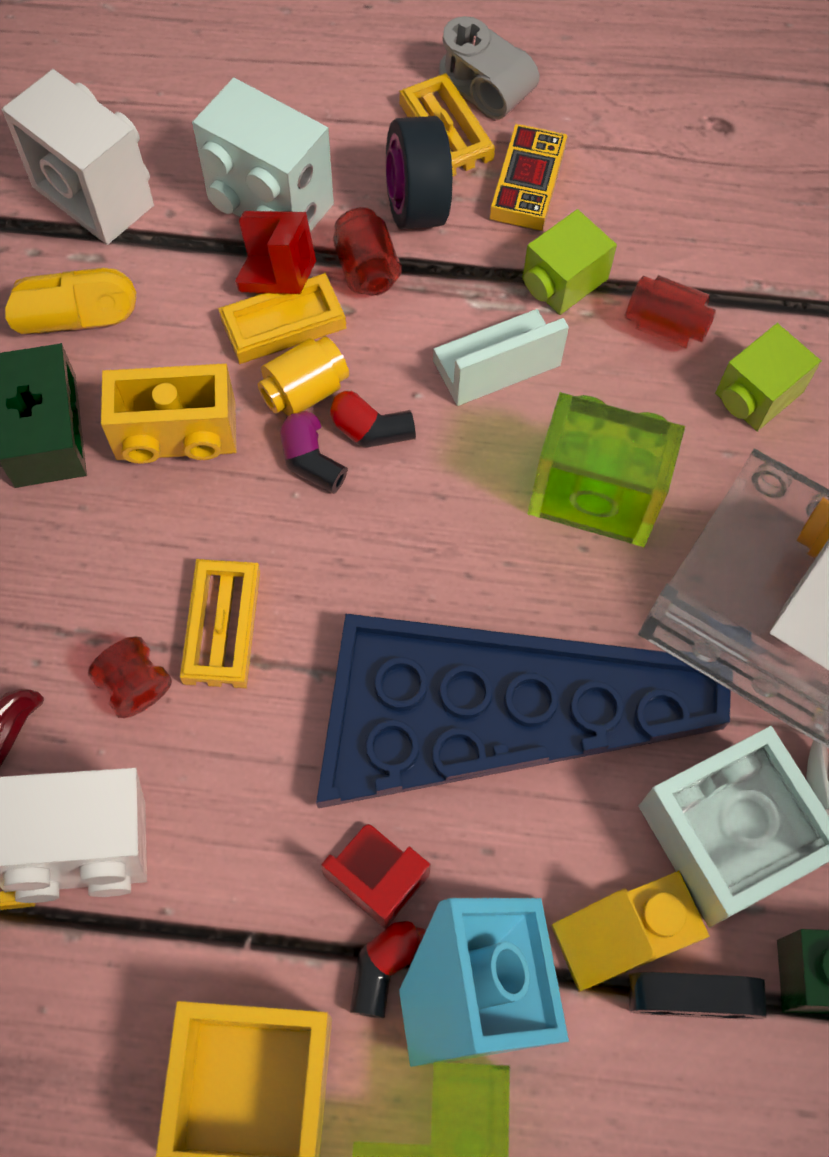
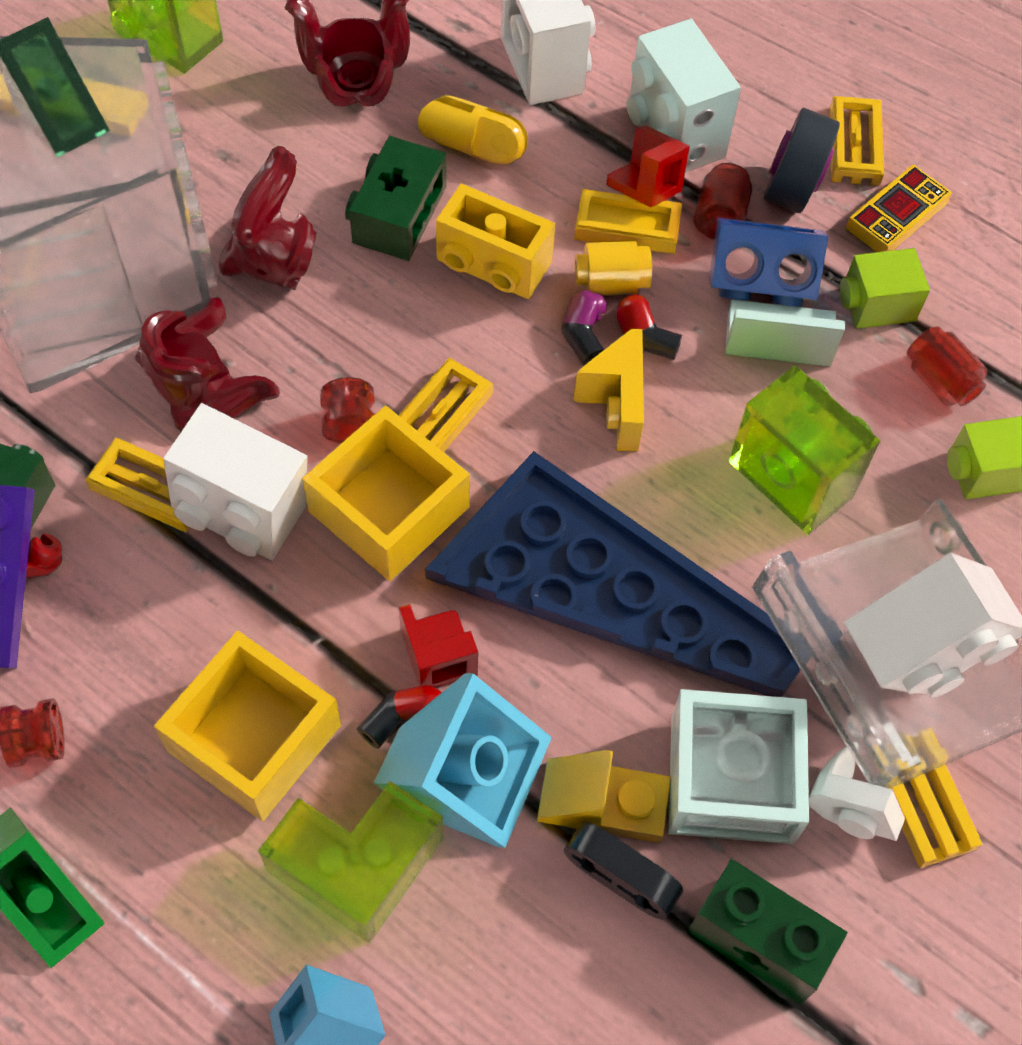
camera: 30 degrees right, 5 degrees down
light grey piece [439,16,539,120] -> none
none -> yellow piece [302,405,470,582]
none -> yellow slope [573,329,644,451]
none -> blue brick [709,218,829,306]

